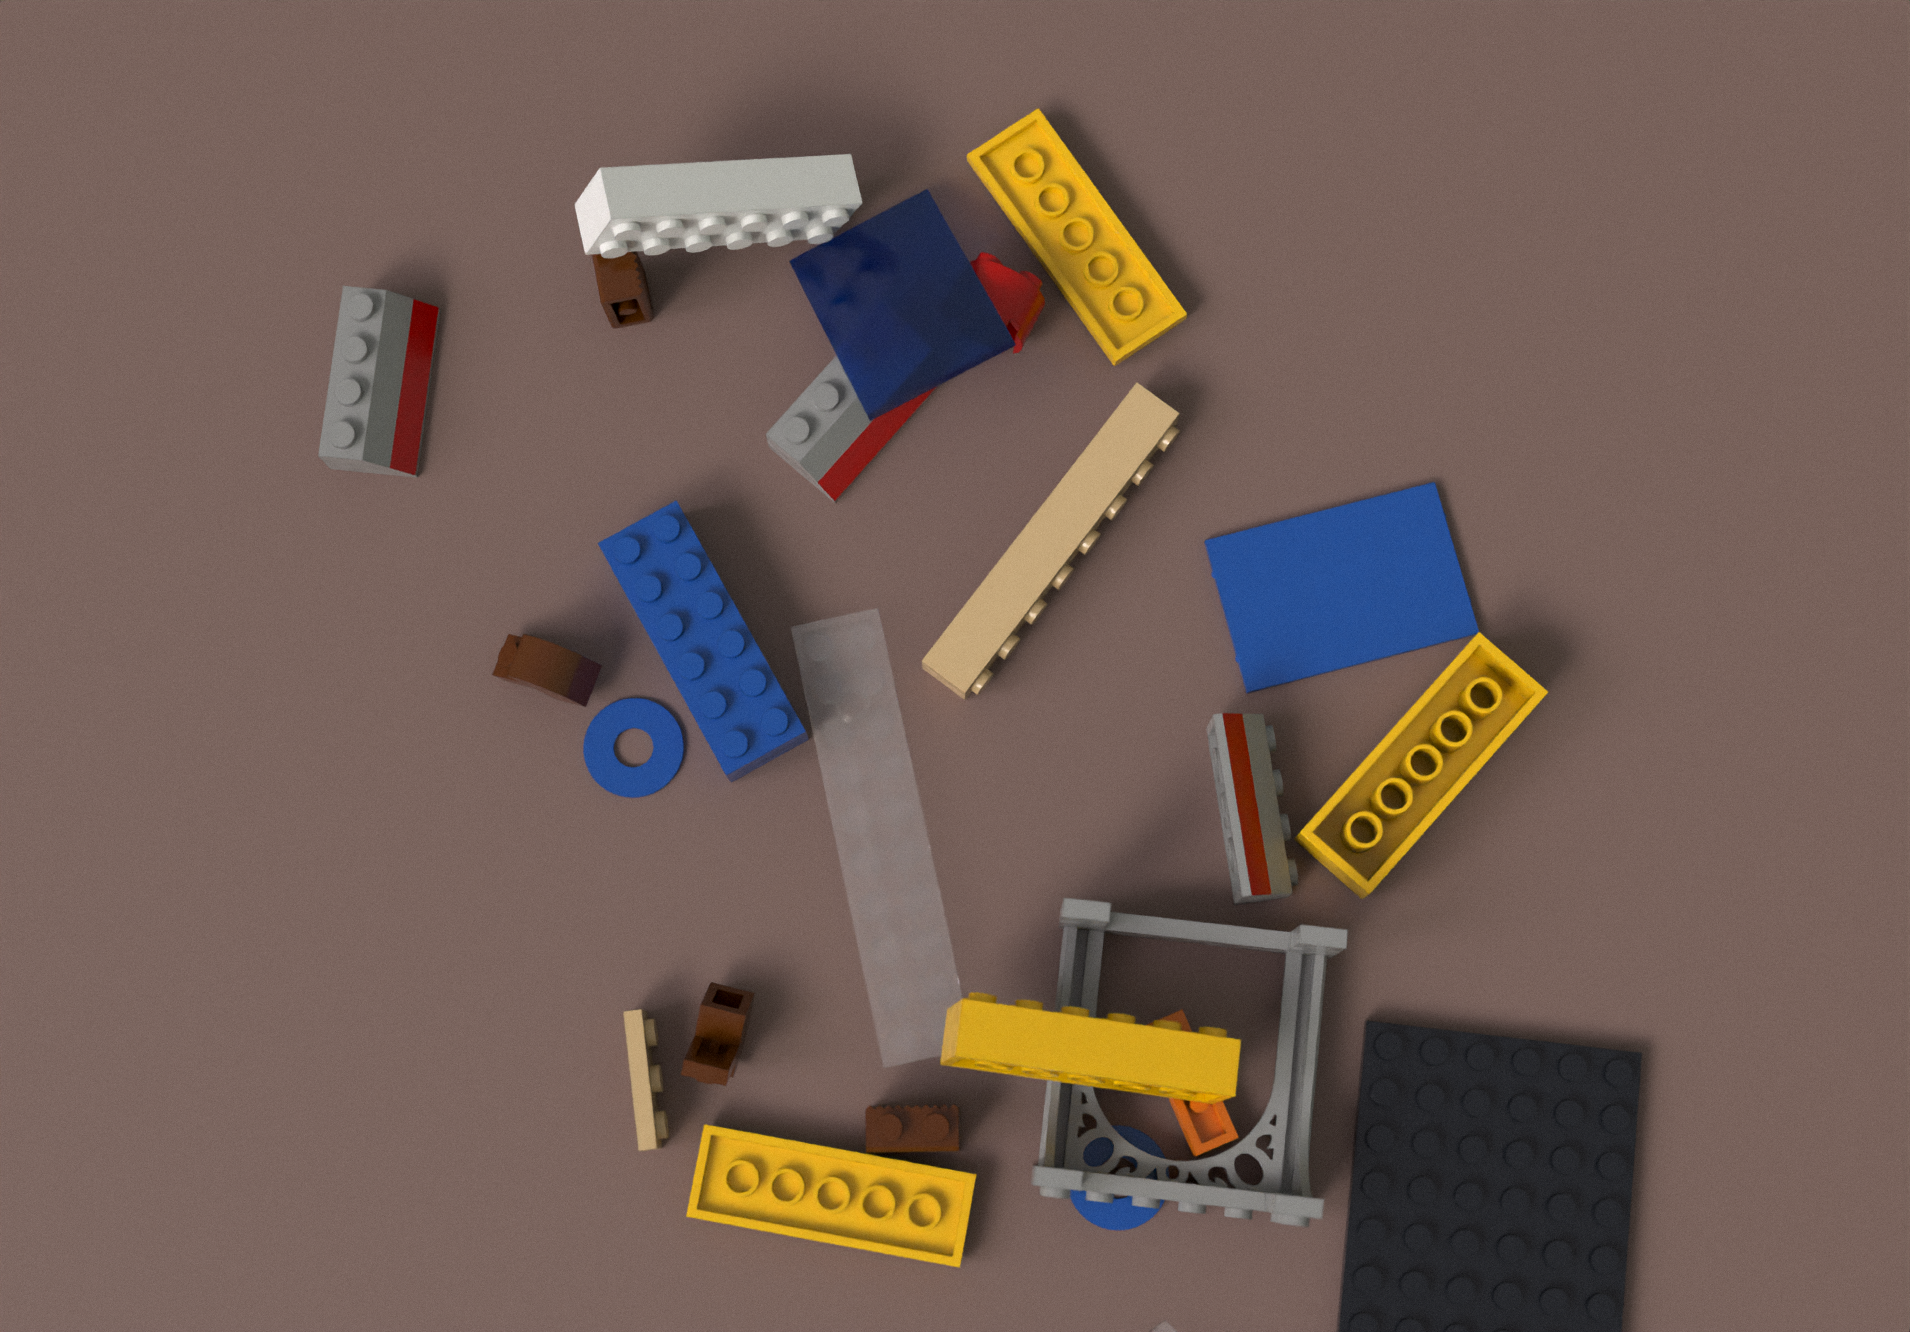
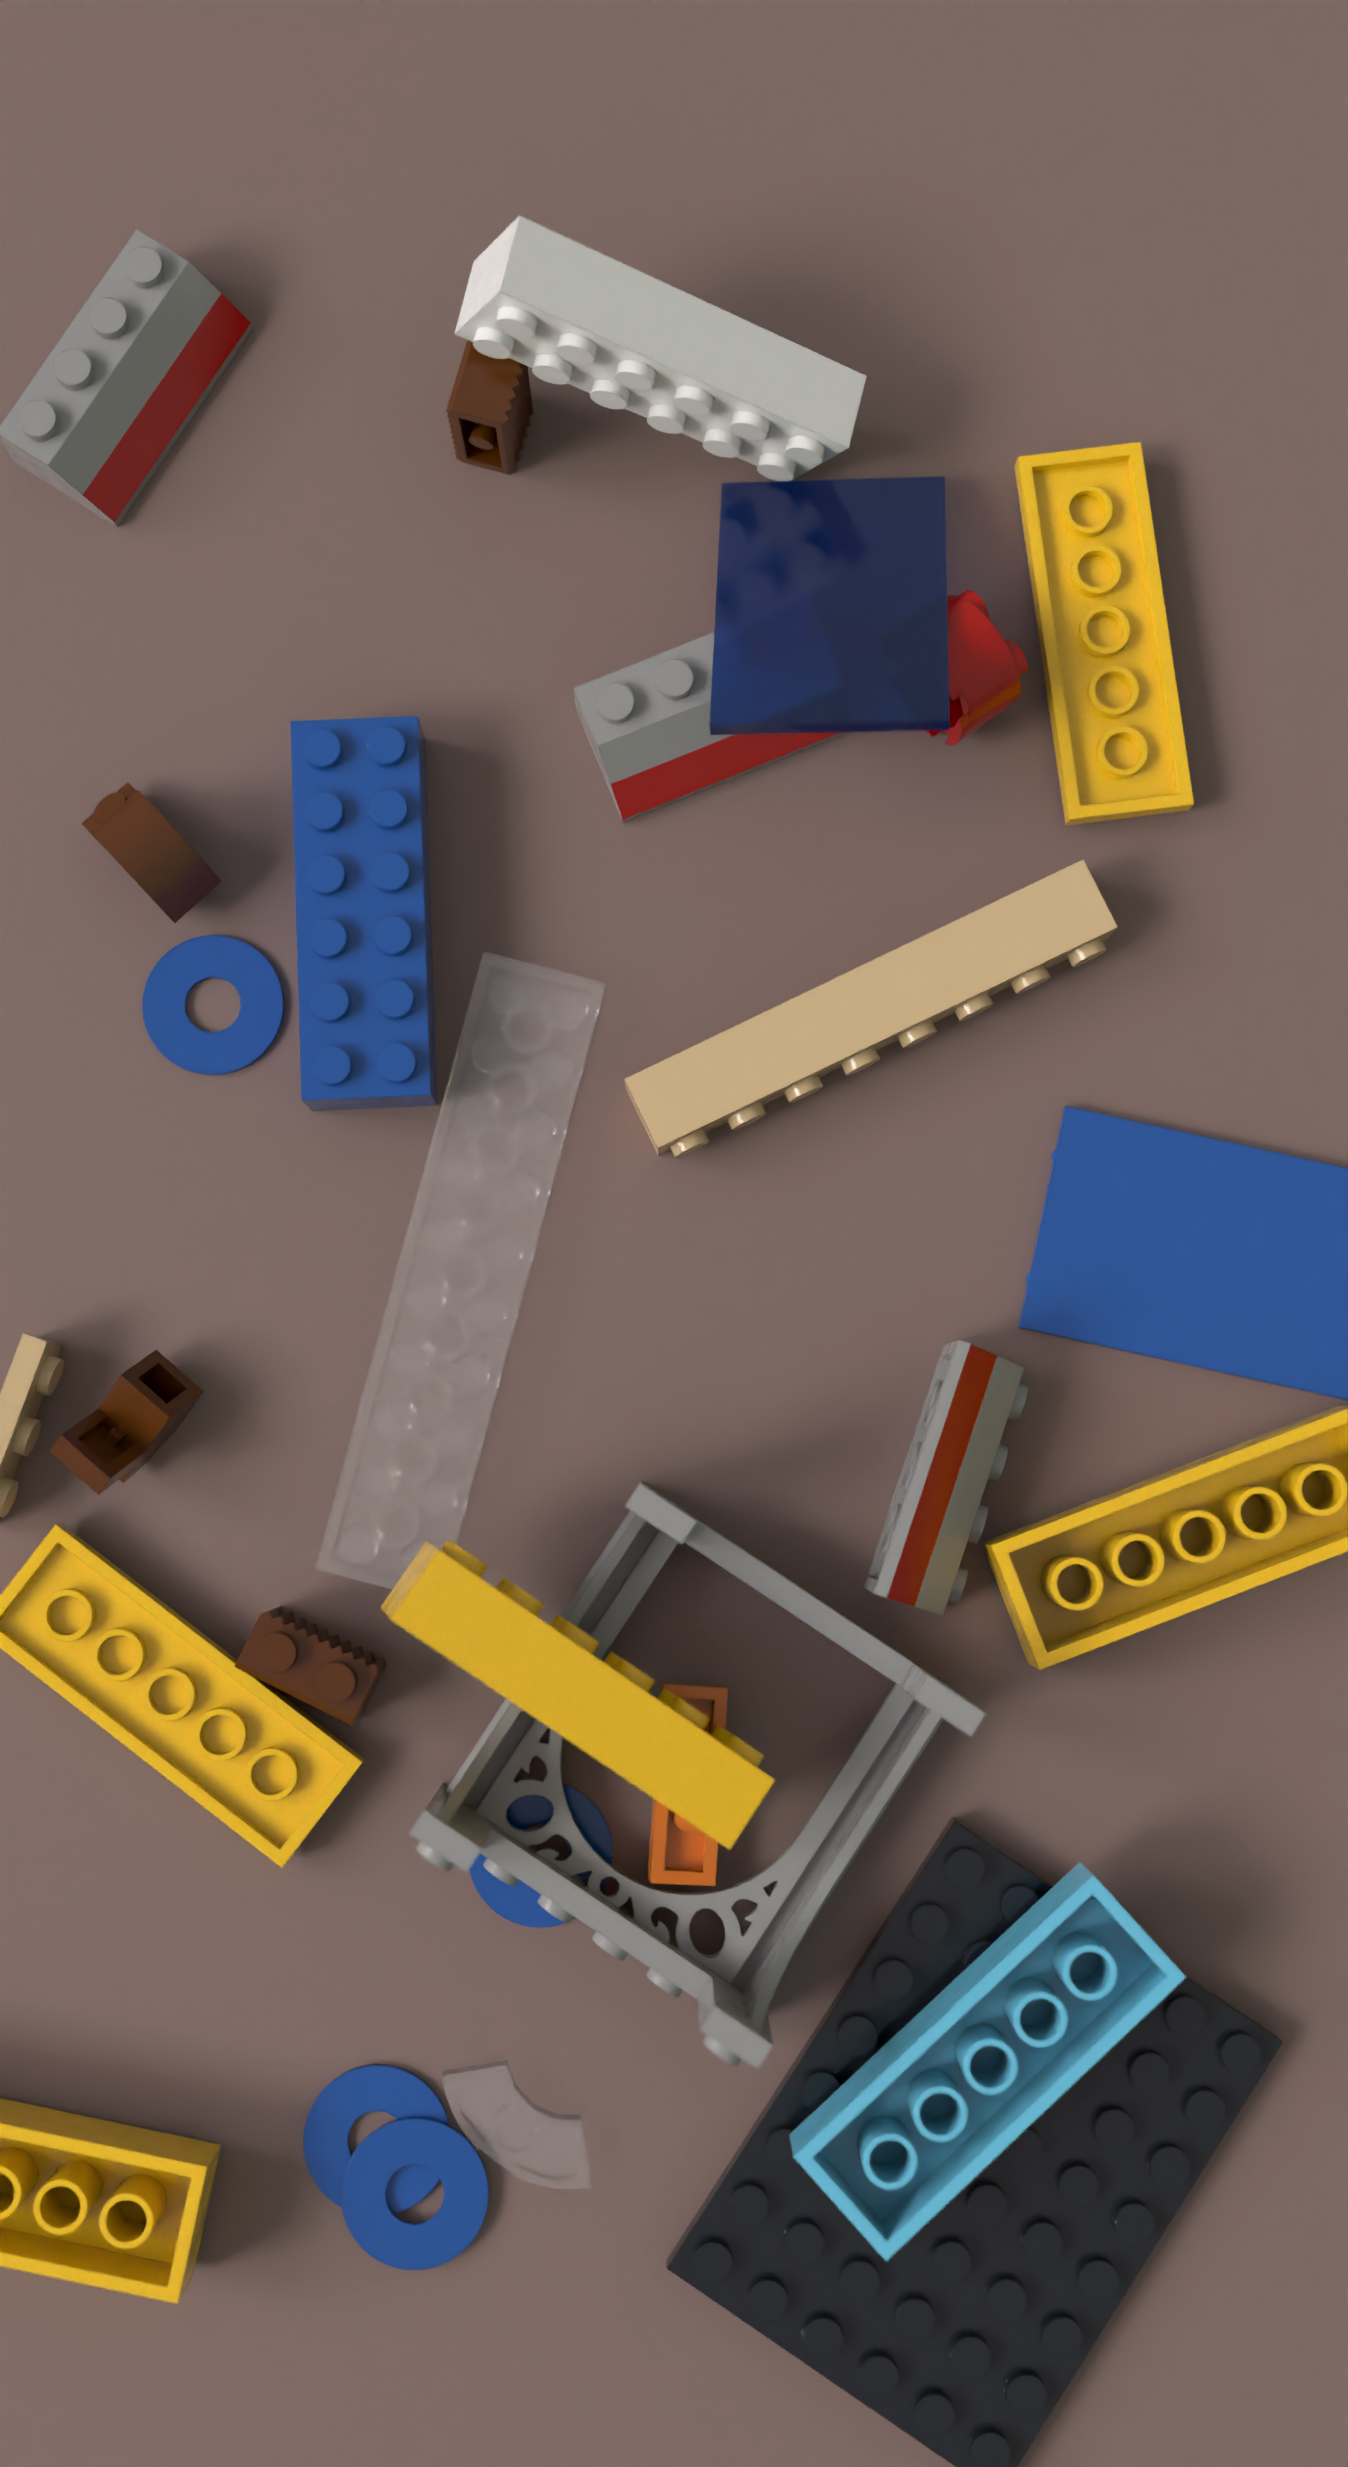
camera: 20 degrees right, 5 degrees up
none -> medium azure brick [789,1862,1186,2261]

